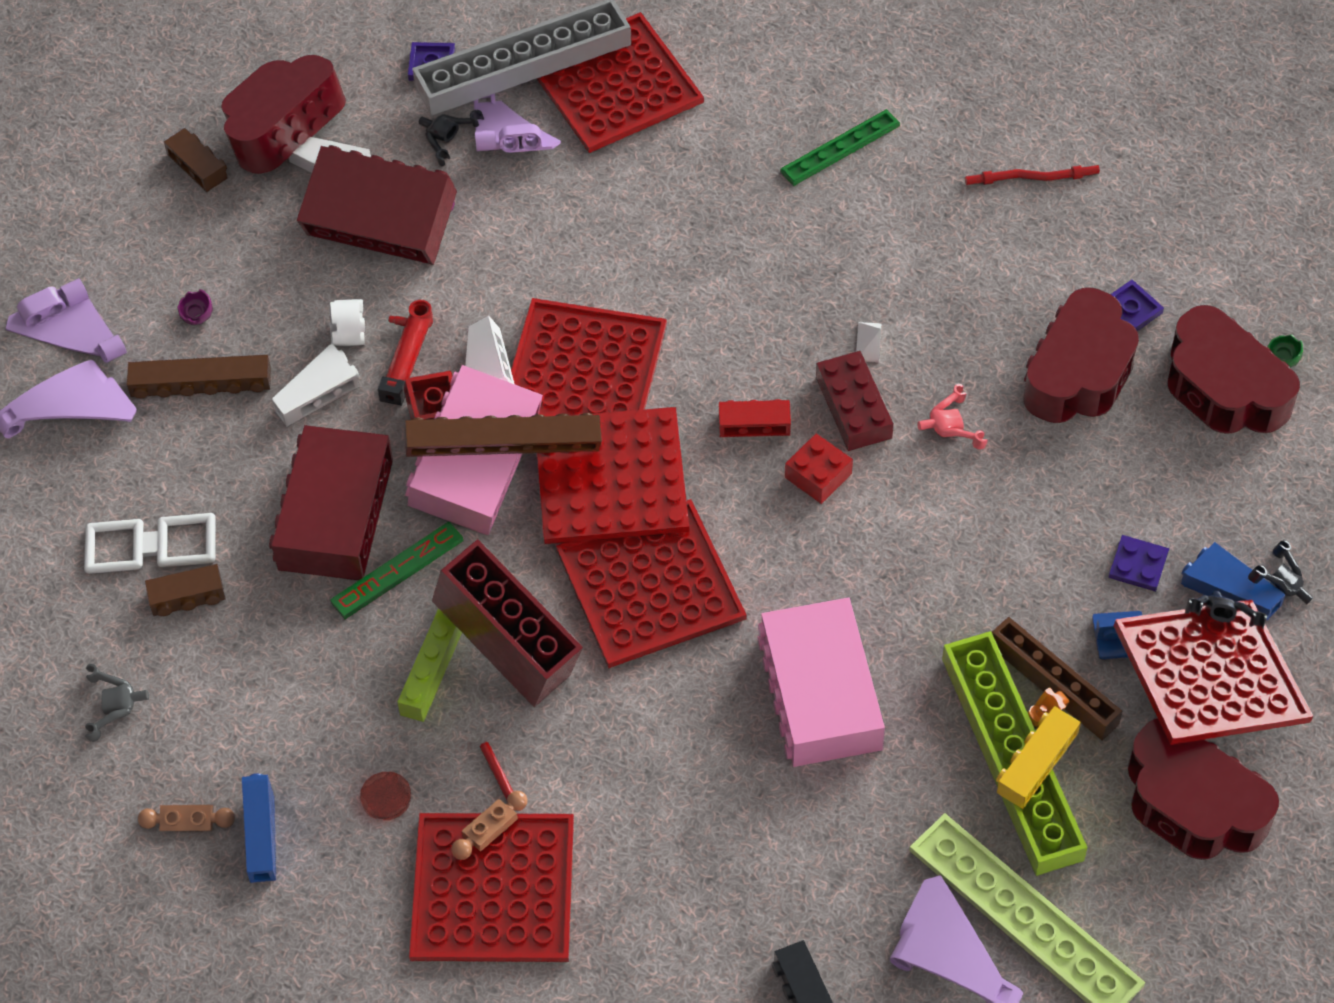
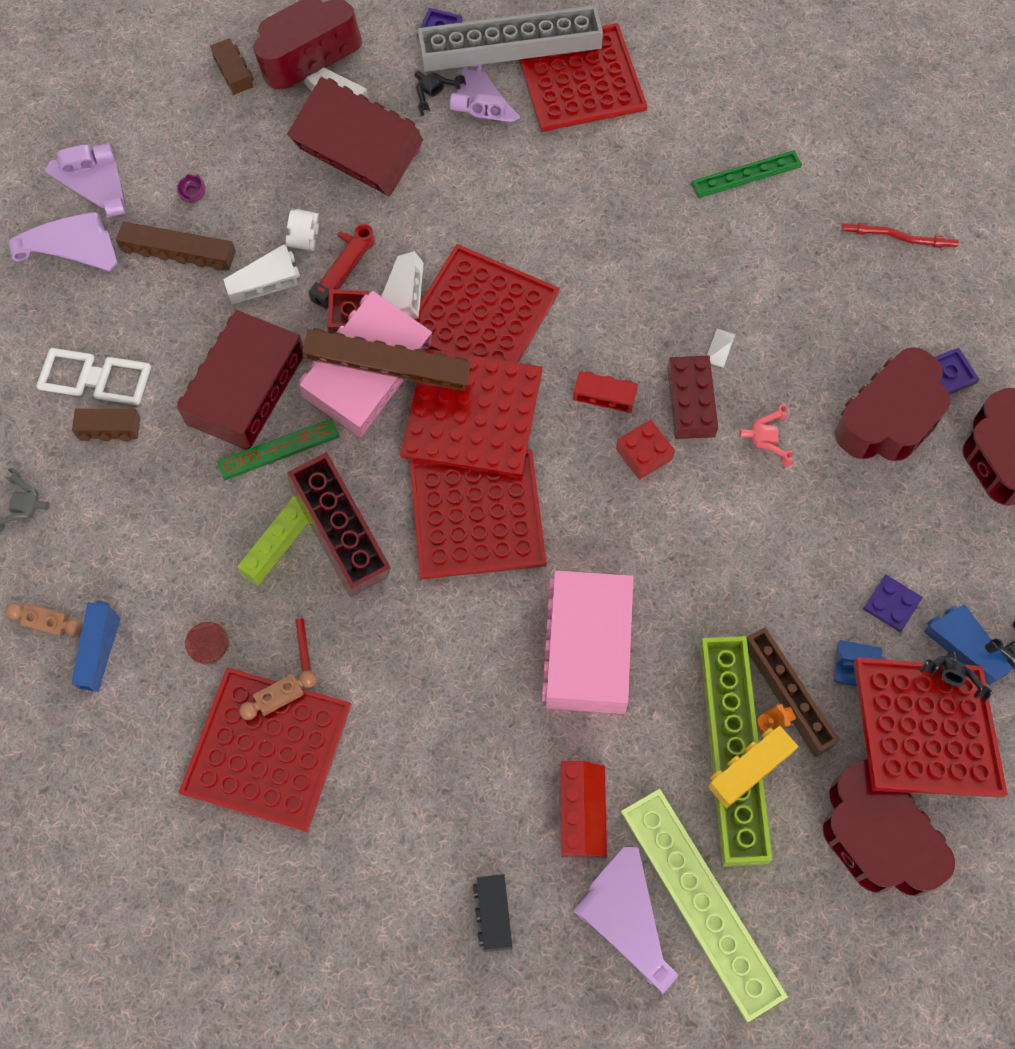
camera: 15 degrees right, 10 degrees up
none -> red slope [560,761,607,857]

